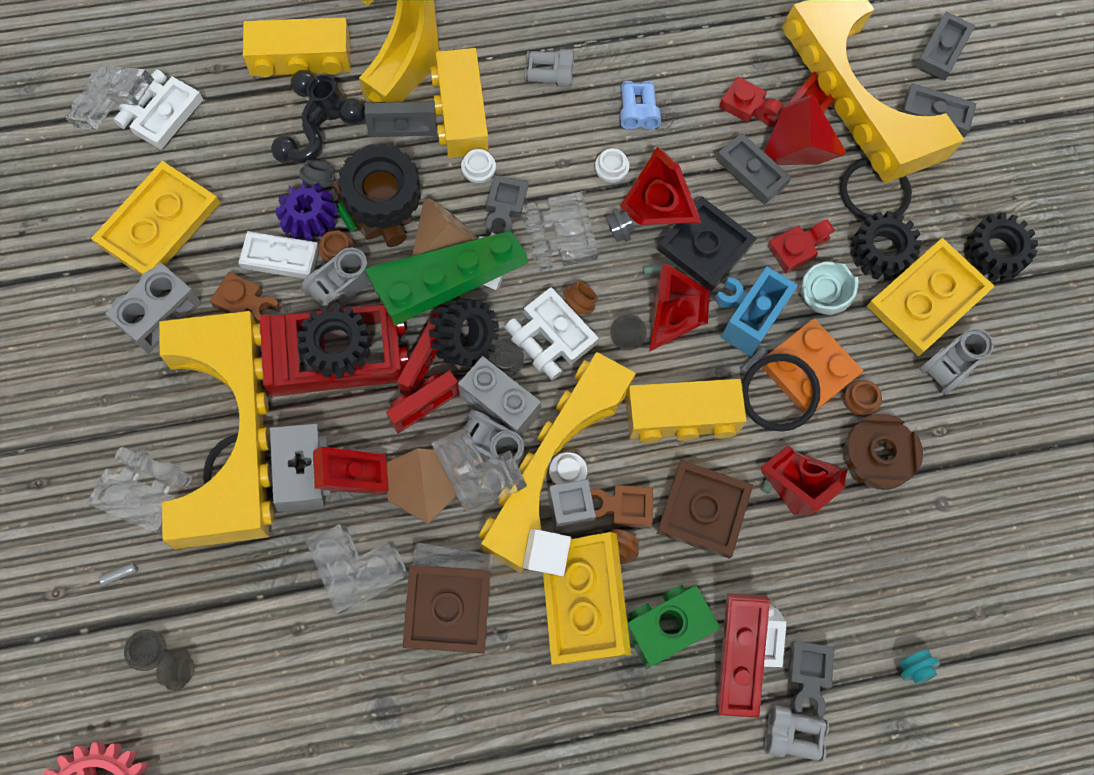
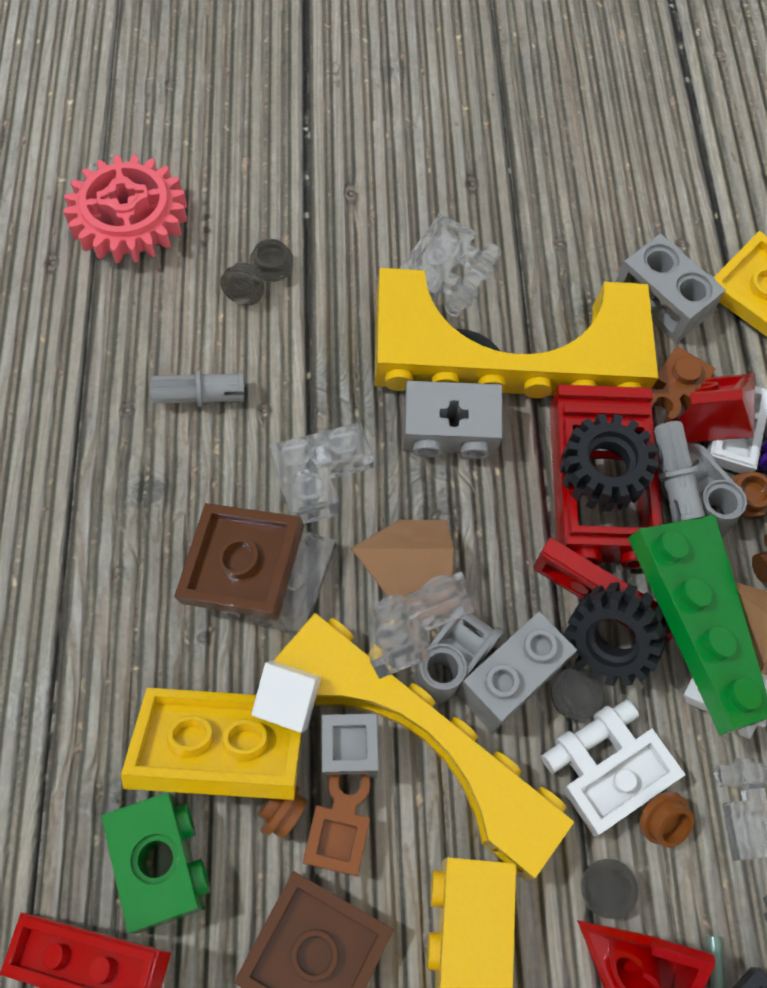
camera: 100 degrees right, 5 degrees down
light grey piece [99,563,137,586] -> none
red plate [313,447,389,495] -> none
red plate [386,370,459,434] -> none
white plate [549,452,587,485] -> none
none -> light grey axle [150,370,244,407]
none -> light grey axle [654,421,705,522]
none -> red slope [677,373,756,442]

